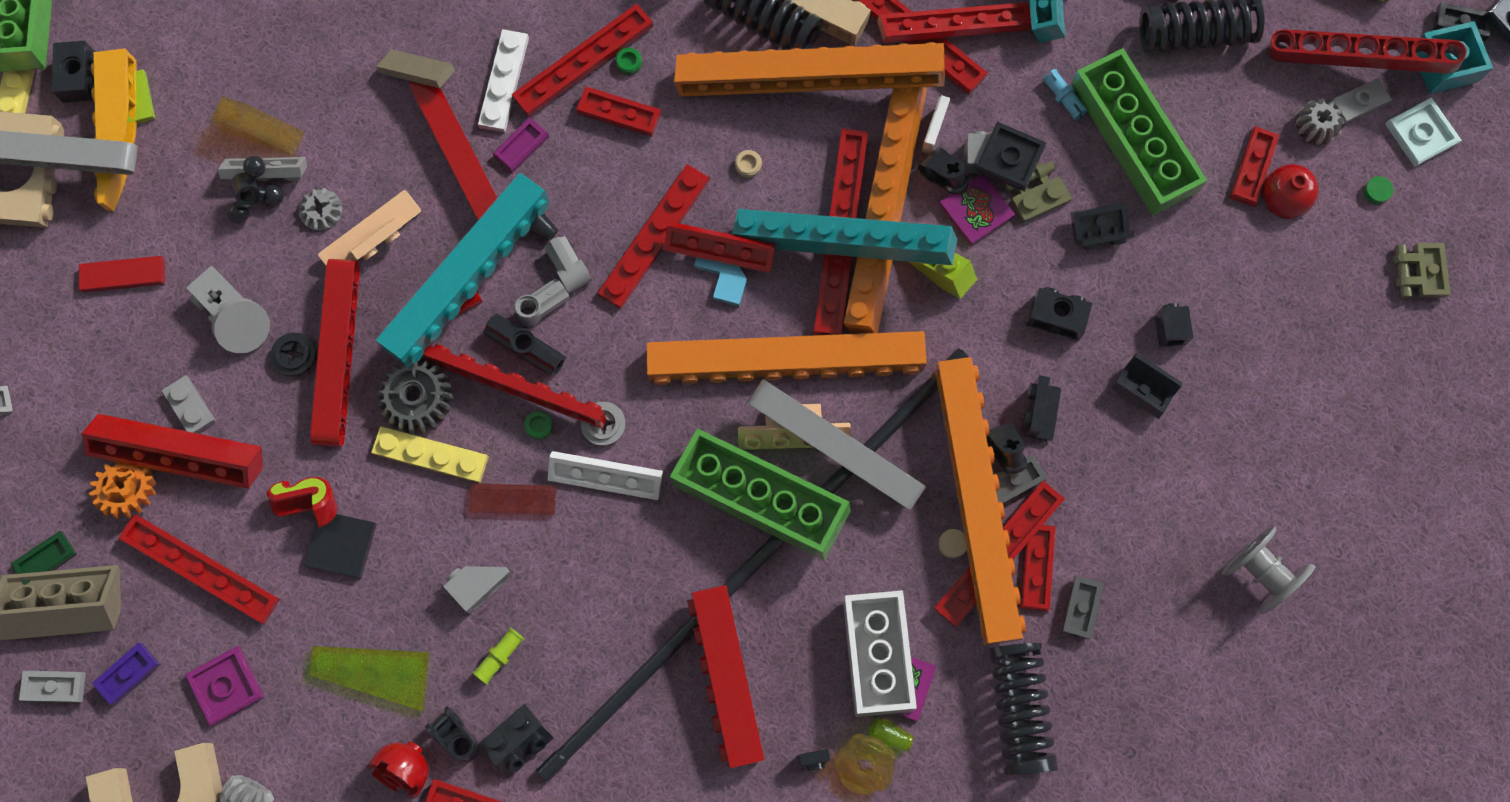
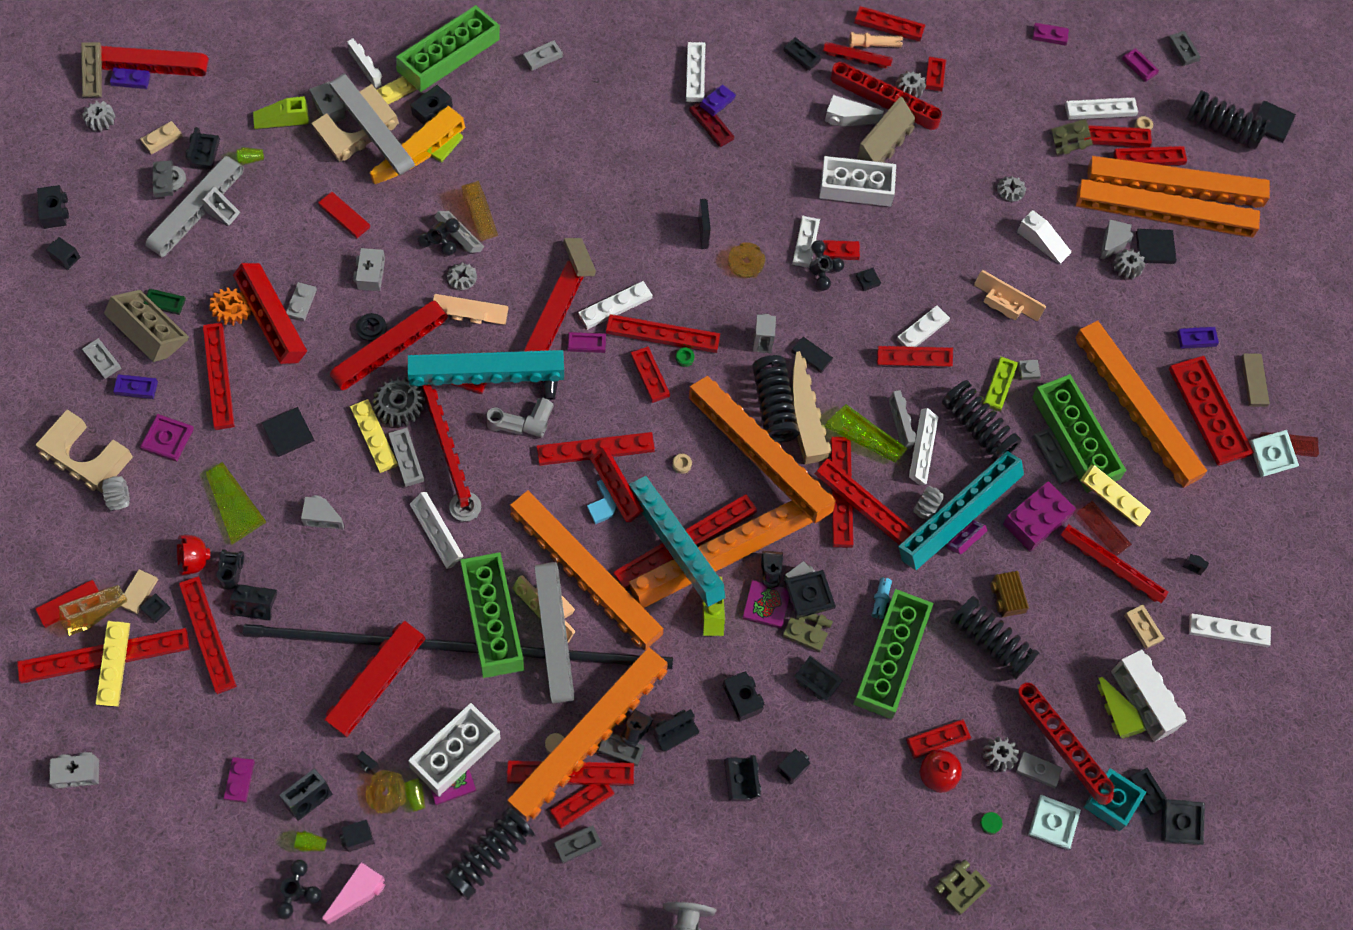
camera: 45 degrees right, 10 degrees down
light grey tile [212,298,270,353] -> none
red animal [266,477,338,527] -> none
clear red tile [469,483,557,515] -> none
lime pin [473,627,524,685] -> none
black piece [483,313,566,377] -> none
green tile [524,411,553,440] -> none
white tile [922,95,950,154] -> none
none -> light grey plate [388,428,424,487]

